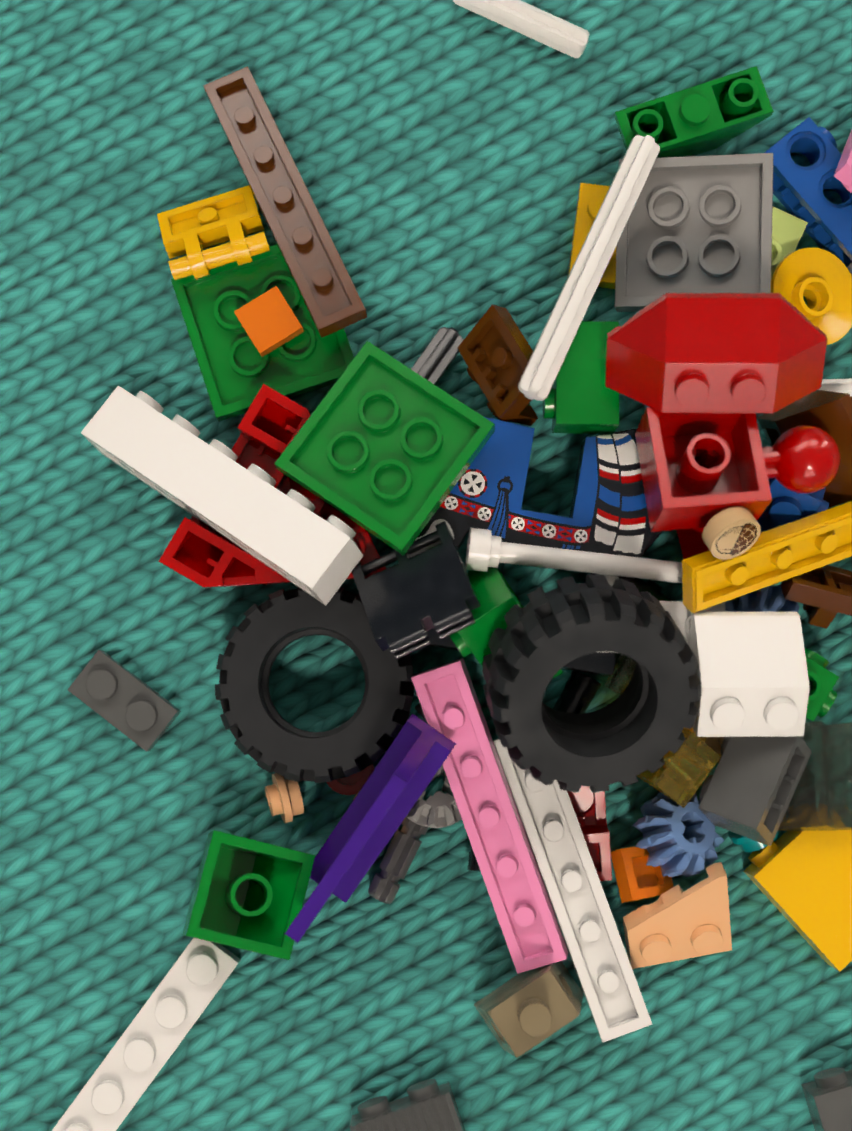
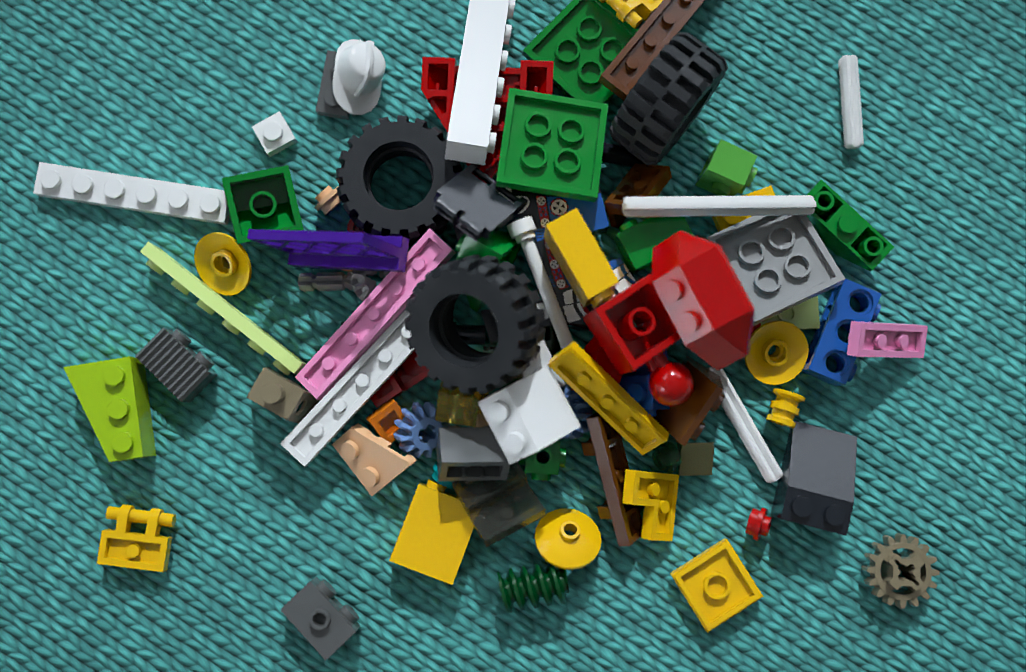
camera: 55 degrees right, 0 degrees up
orange tile [234,286,304,357] -> none
tan tile [702,506,761,560] -> none
none -> yellowish green plate [140,242,306,376]
none -> yellow dish [194,232,252,296]
none -> white plate [252,111,297,157]
none -> white piece [332,39,386,115]
none -> yellow brick [544,208,619,308]
none -> black tyre [609,33,728,166]
none -> bright green brick [695,139,758,196]

